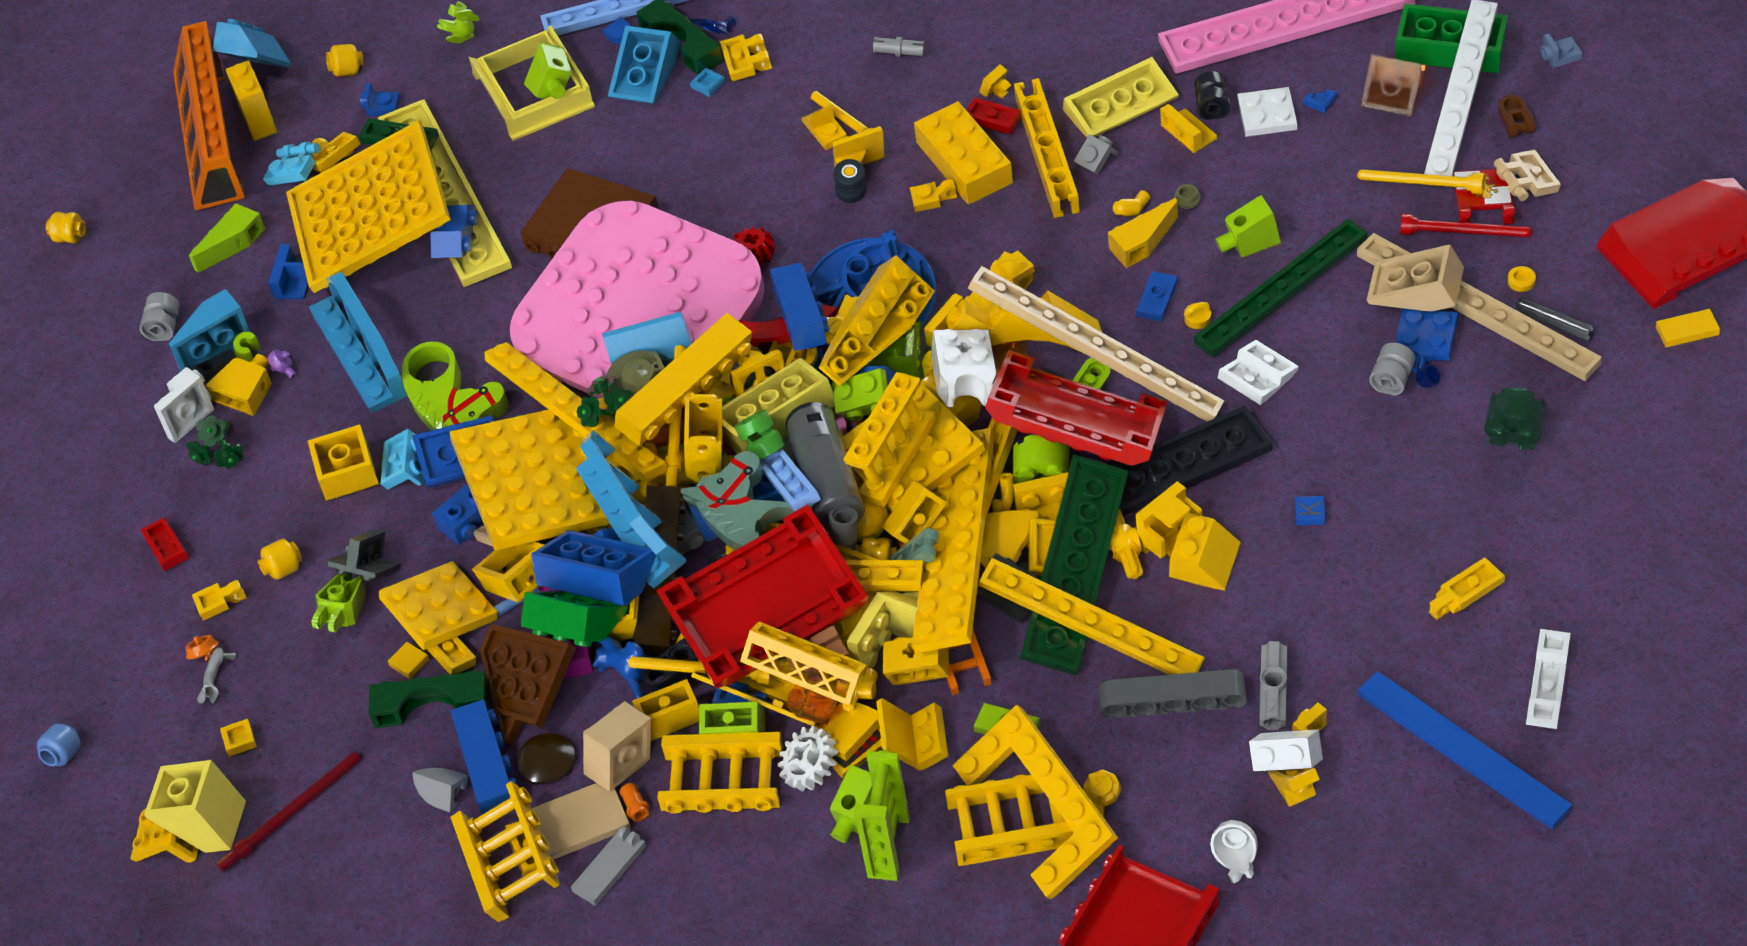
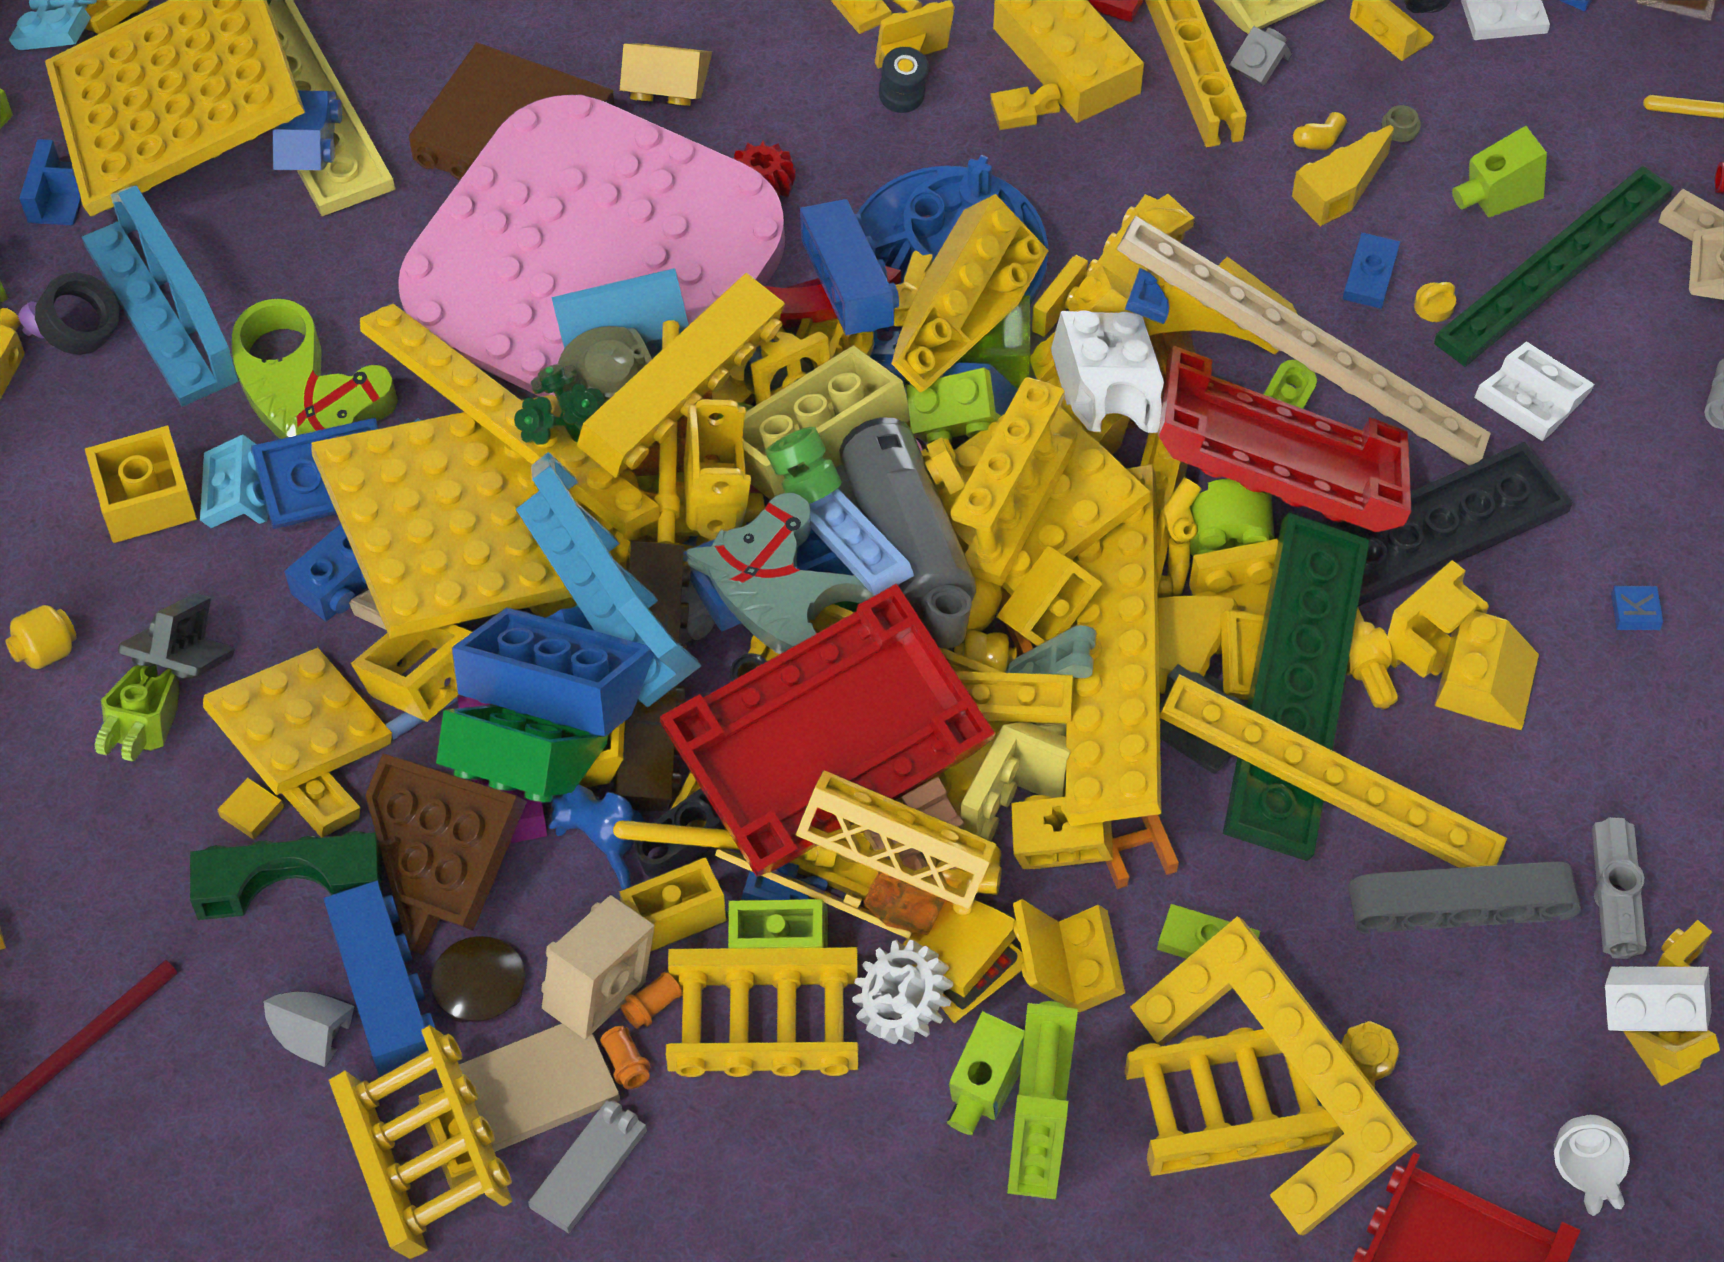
camera: 10 degrees left, 5 degrees up
none -> black tyre [35,272,119,355]
none -> yellow slope [620,43,712,106]
none -> orange pin [620,971,683,1029]
none -> yellow plate [921,437,965,495]
none -> blue tile [1125,268,1169,324]
none -> yellow arm [1163,477,1202,542]

